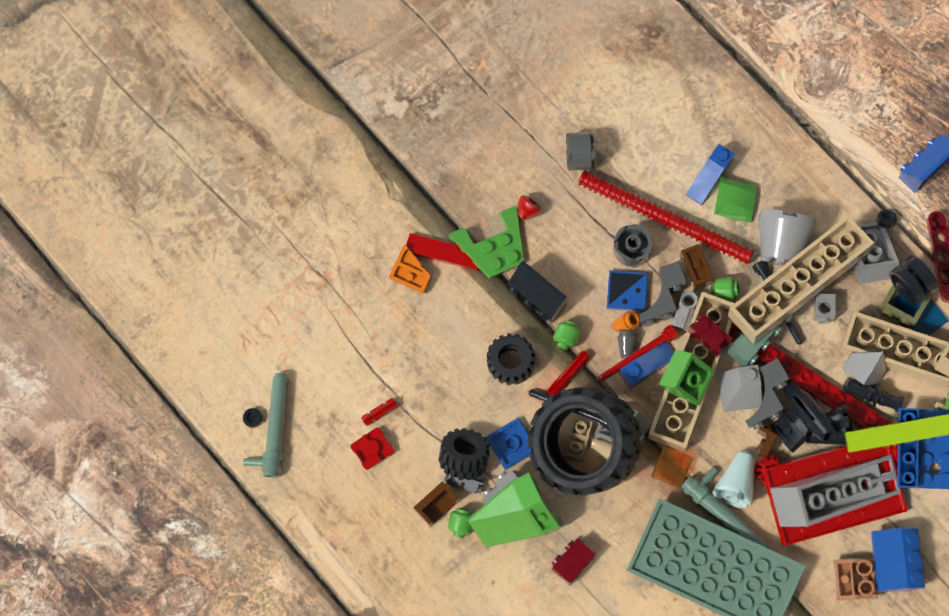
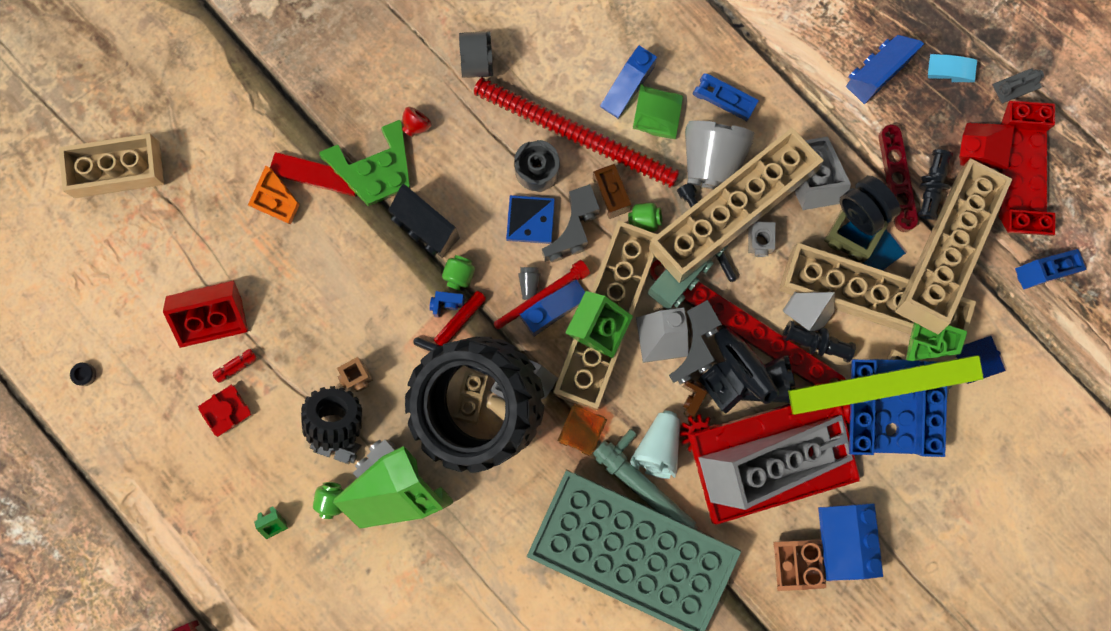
camera: 10 degrees left, 5 degrees up
sand green cylinder [243,373,288,478] -> none
reddish brown panel [413,481,459,527] -> none
blue tile [486,418,531,471] -> none
black tyre [487,333,535,385] -> none
dark red brick [551,539,596,586] -> none
orange cone [612,311,640,332] -> none
light grey piece [671,291,698,332] -> none
dark red brick [688,312,732,358] -> none
black tile [877,210,897,228] -> none
none -> tan brick [59,133,164,198]
none -> red slope [163,280,248,348]
none -> green tile [254,506,288,539]
none -> medium nougat brick [337,357,373,392]
none -> blue bracket [430,291,465,318]
none -> blue plate [693,73,759,122]

